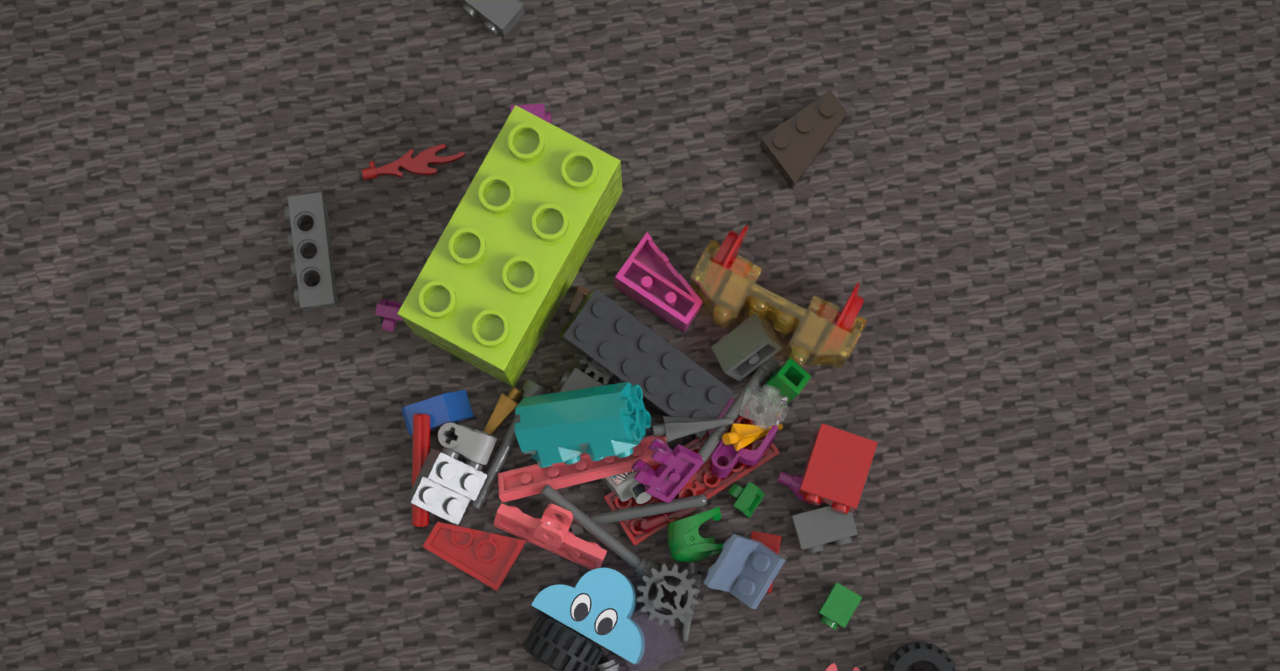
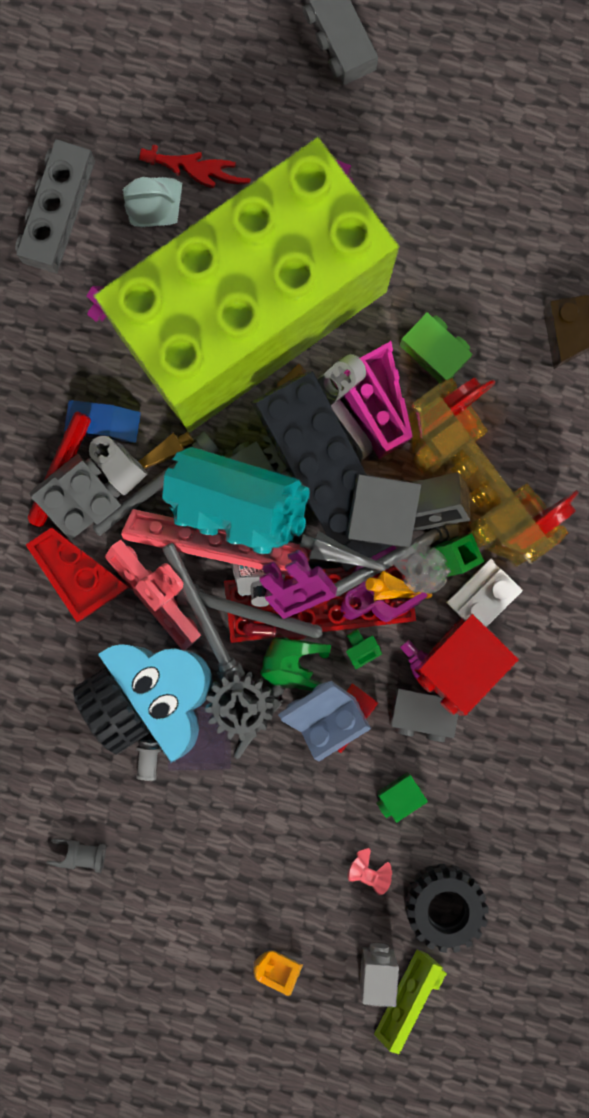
camera: 25 degrees right, 5 degrees up
none -> light aqua piece [123,177,182,227]
none -> light grey beam [317,354,372,462]
none -> dark grey tile [346,474,421,548]
none -> bright green brick [399,312,473,387]
none -> white plate [446,559,523,627]

